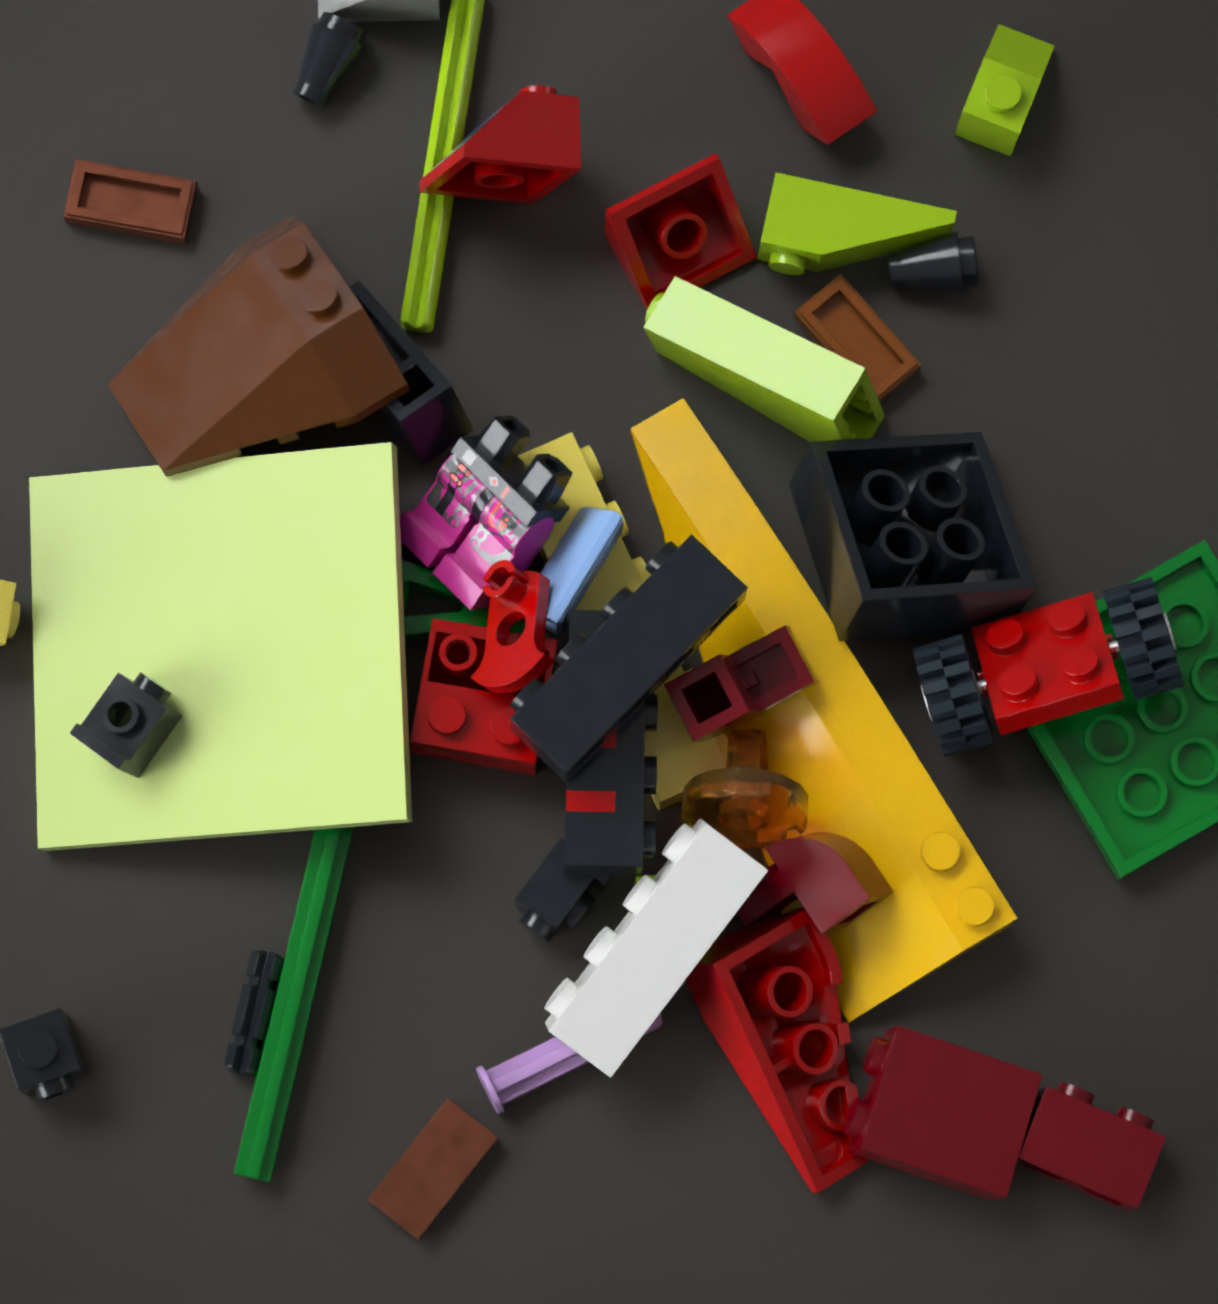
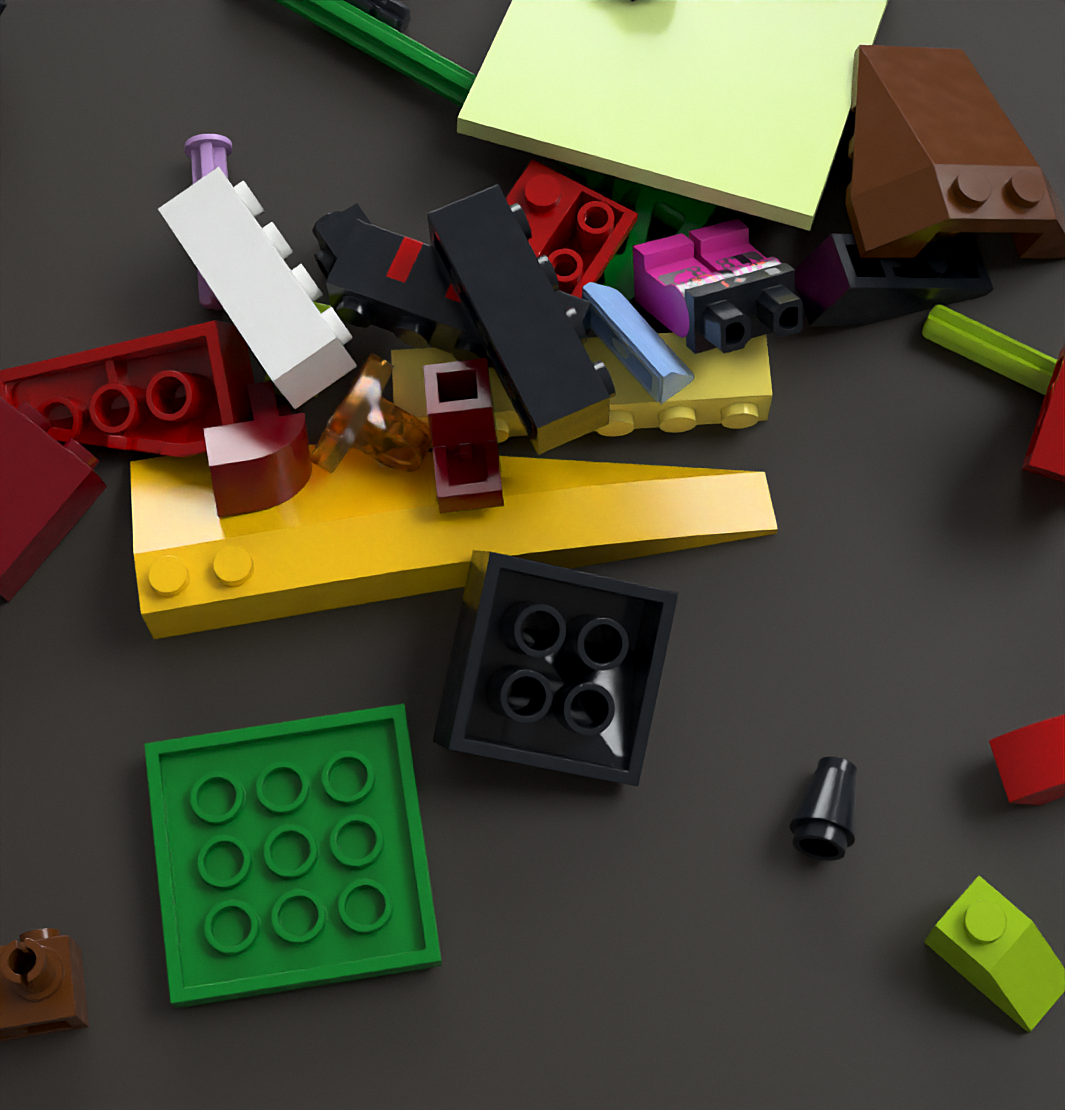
camera: 120 degrees right, 10 degrees down
copper tile [368,1098,498,1240] -> none
red piece [470,560,554,693] -> none
red slope [604,153,757,310] -> none
slope [643,276,885,443] -> none
lime slope [757,172,957,275] -> none
dark orange tile [793,274,922,403] -> none
plate [913,577,1184,757] -> none

